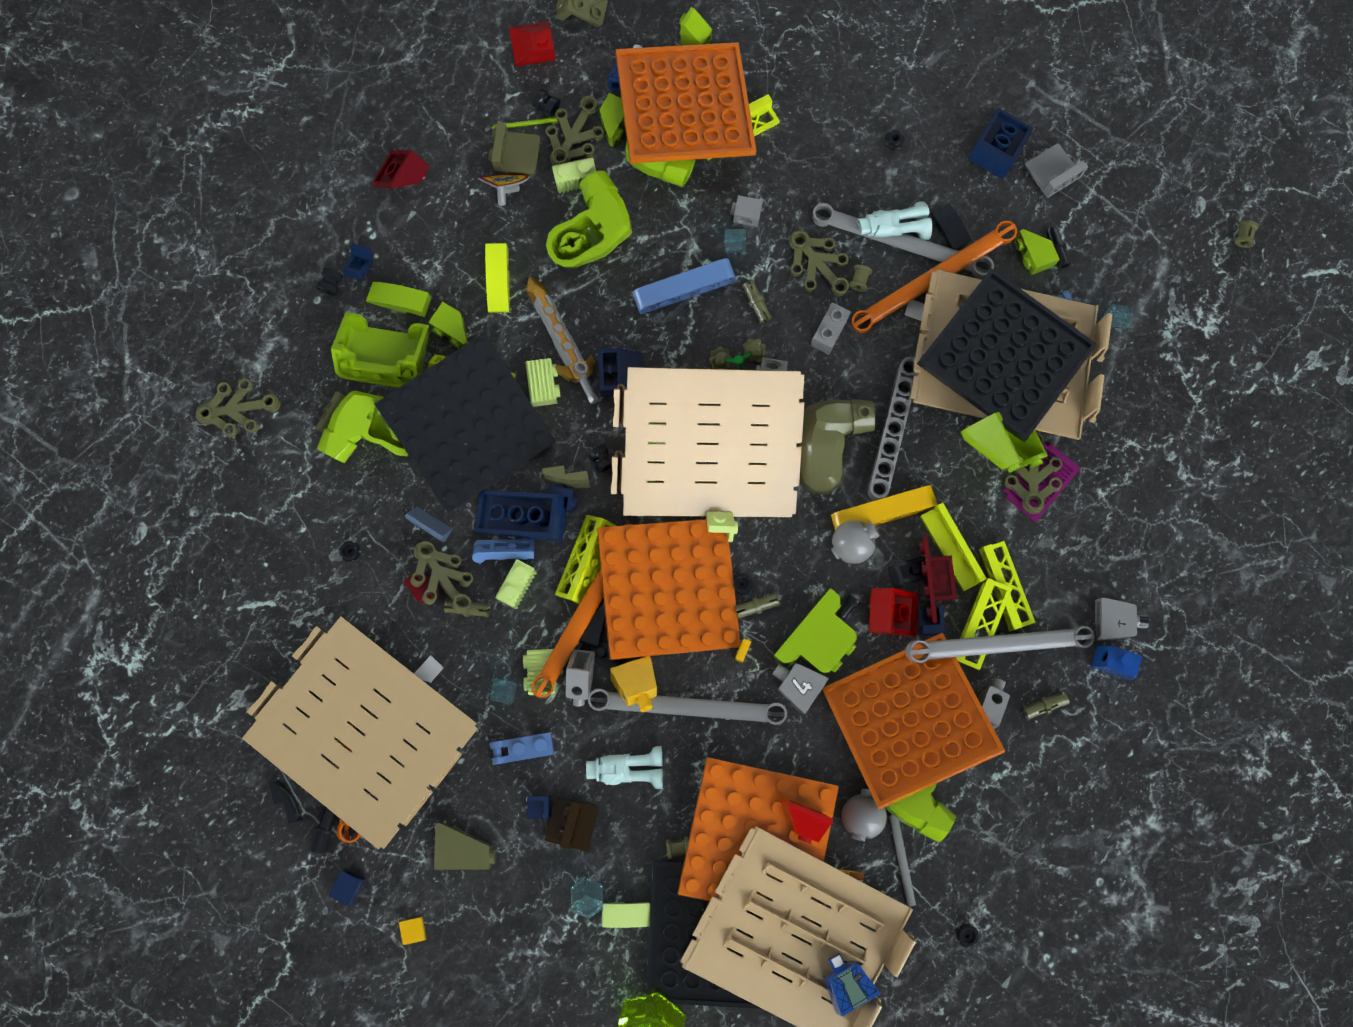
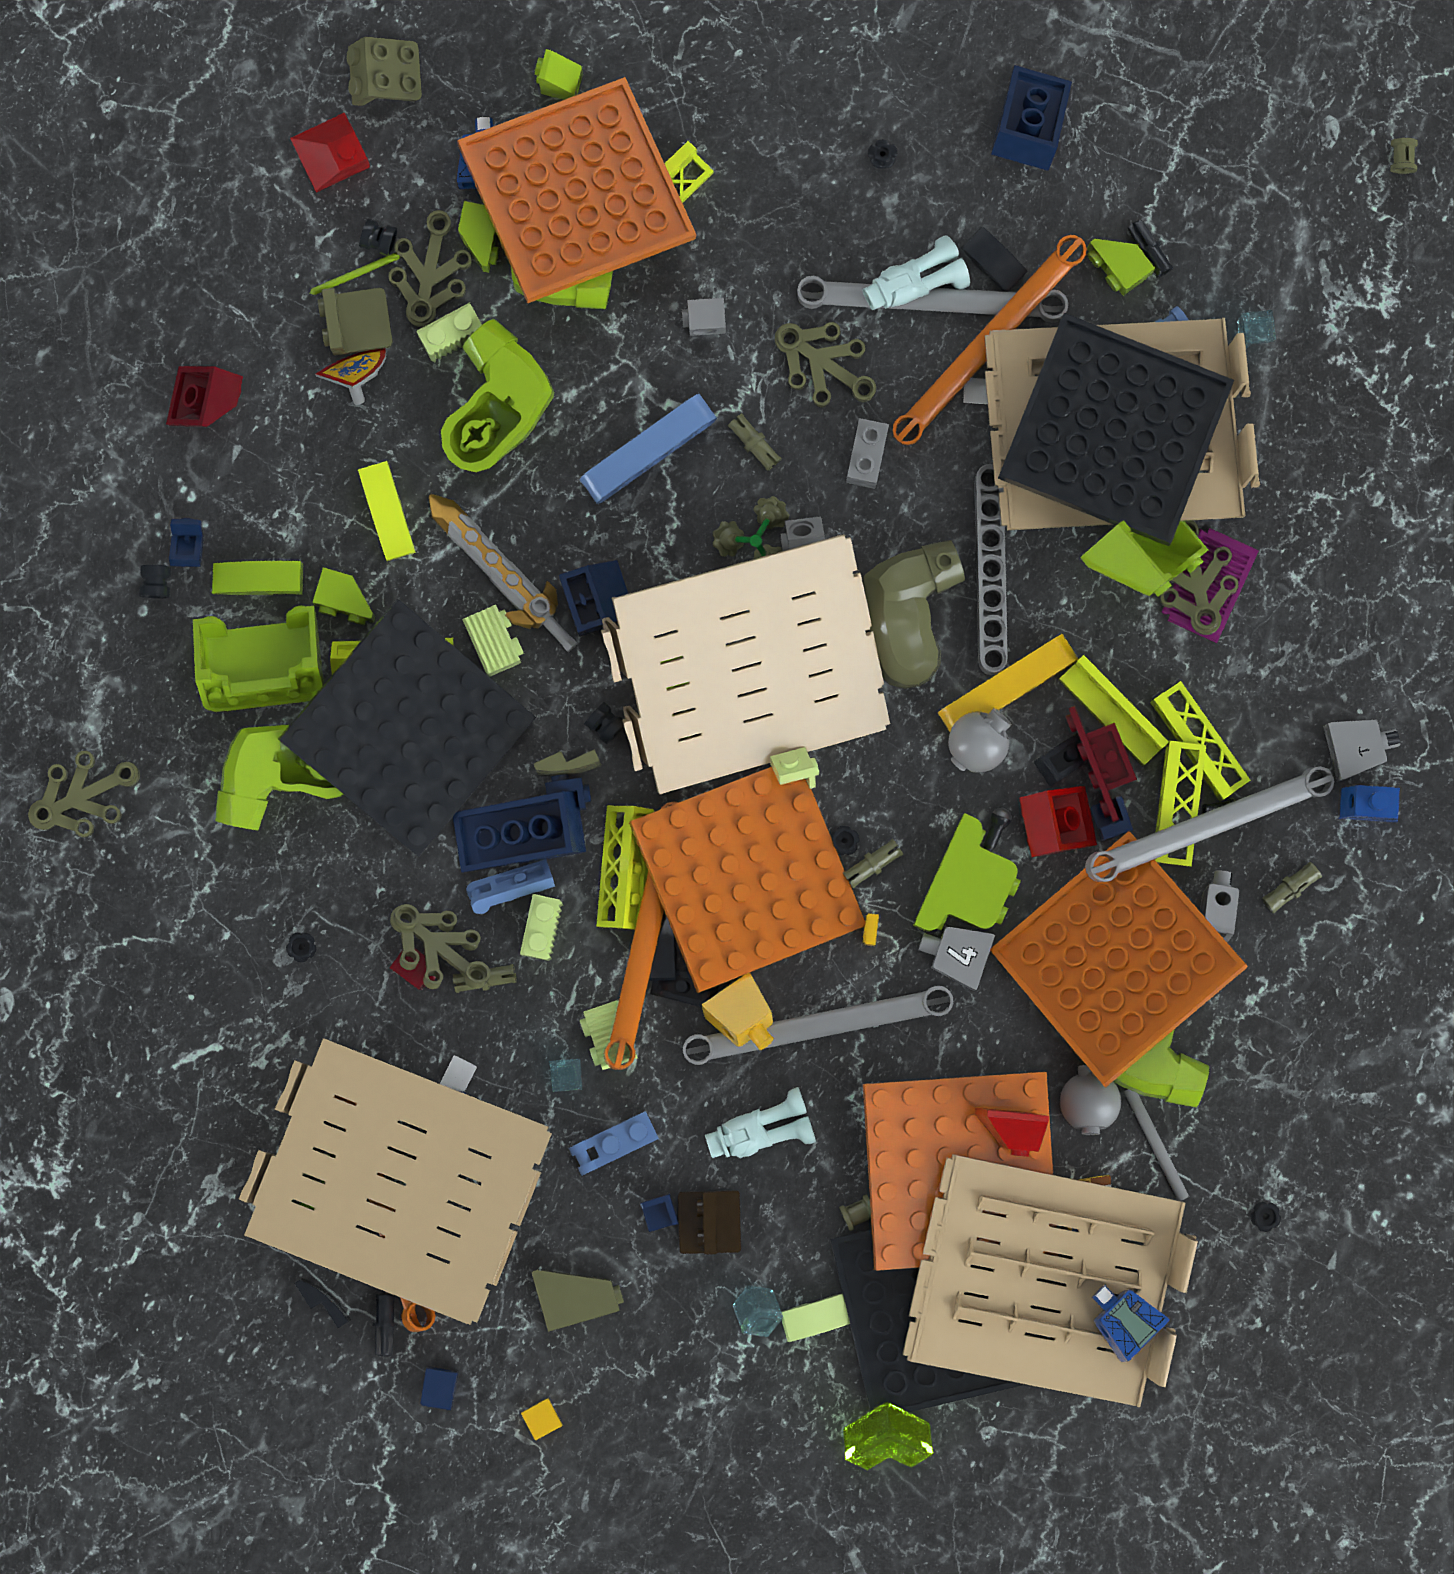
camera: 20 degrees left, 5 degrees up
olive pin [315,391,346,433] -> none
sand blue slope [405,507,452,542] -> none
light grey torso [566,649,595,707] -> none
clear light blue panel [724,229,746,257] -> none
olive bush [849,264,872,292] -> none
light grey bracket [1024,144,1088,198] -> none

